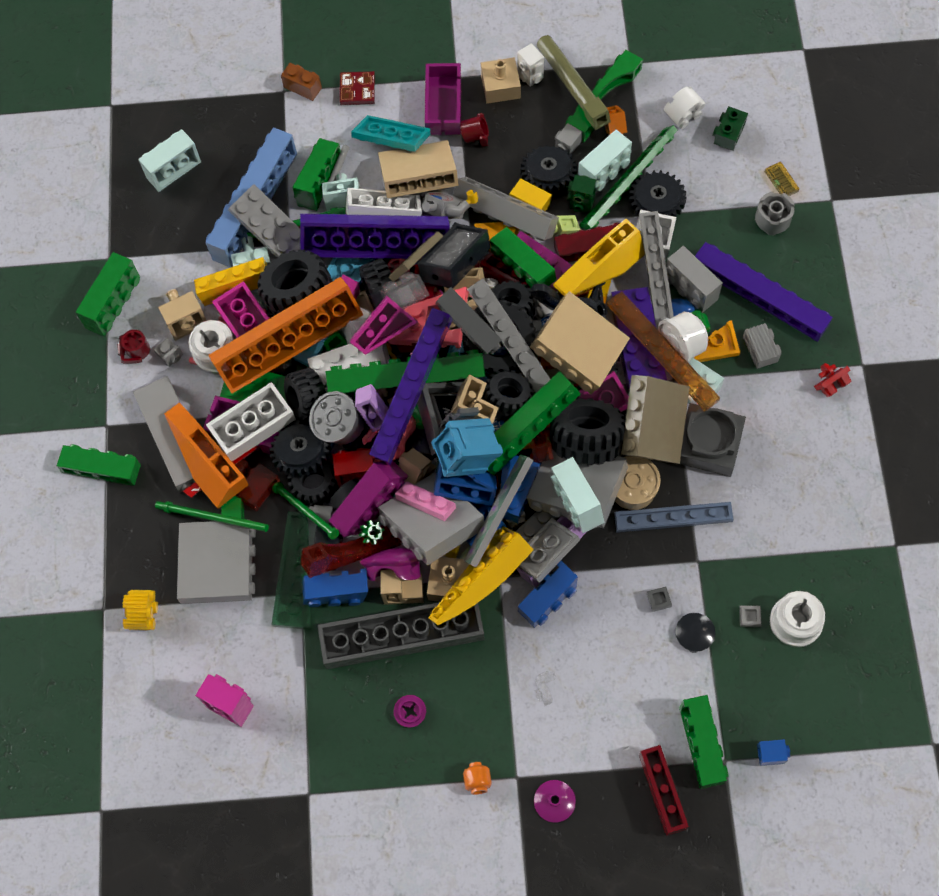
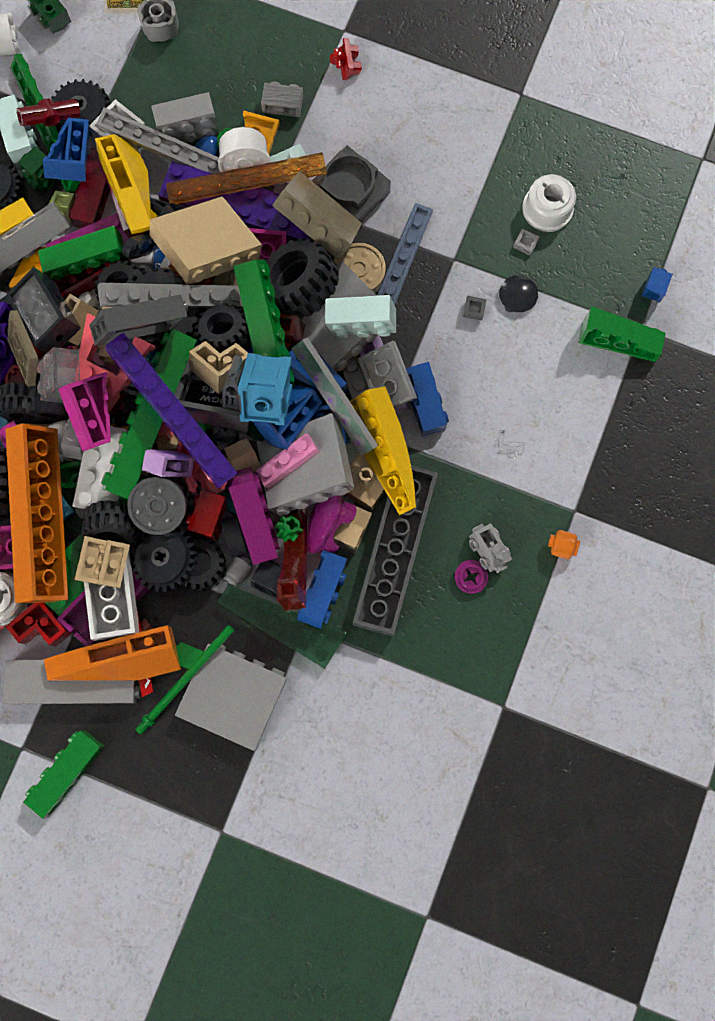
camera: 70 degrees left, 10 degrees up
yellow brick [123,590,158,630] -> none
dark pink brick [195,674,254,727] -> none
clear red brick [236,463,280,512] -> none
green bar [272,482,339,540] -> none
magenta dish [534,780,576,823] -> none
dark red brick [639,745,689,836] -> none
dark purple brick [695,242,833,342] -> none
none -> red brick [5,603,72,647]
none -> dark red piece [16,98,80,127]
none -> blue wedge [43,118,90,182]
none -> tan slope [74,536,130,588]
none -> light grey brick [469,523,512,573]

